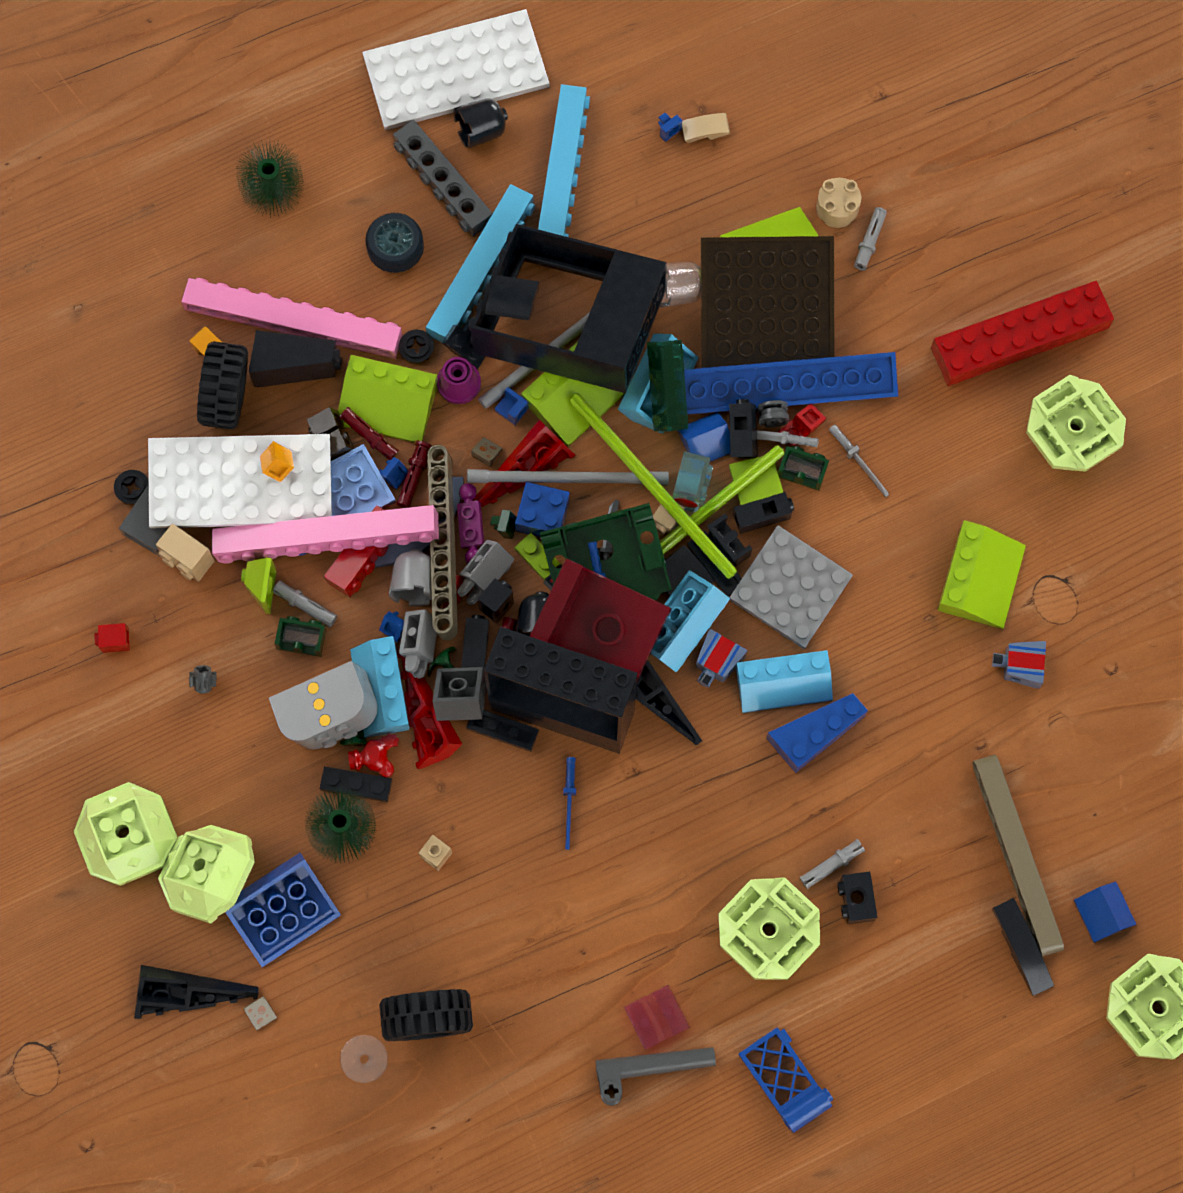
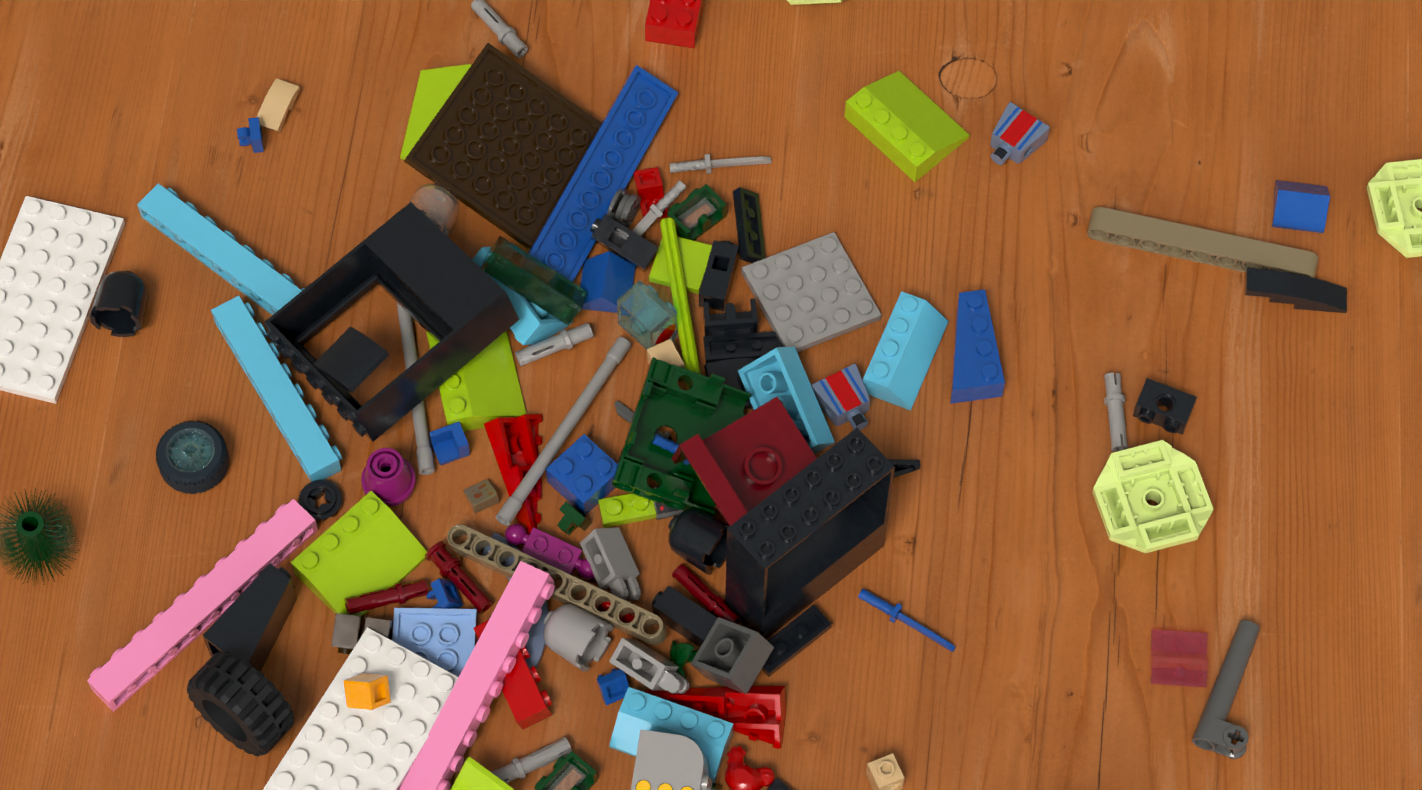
camera: 60 degrees left, 10 degrees down
light orange panel [189,326,222,356] -> none
dark grey brick [393,119,493,237] -> none
black hinge [442,319,486,369] -> none
black brick [478,578,514,624] -> none
lime axle [570,393,737,579] -> none
blue piece [738,1027,833,1133] -> none
tan brick [816,177,862,228] -> none
none -> light grey pin [515,323,594,366]
none -> black plate [733,187,766,263]

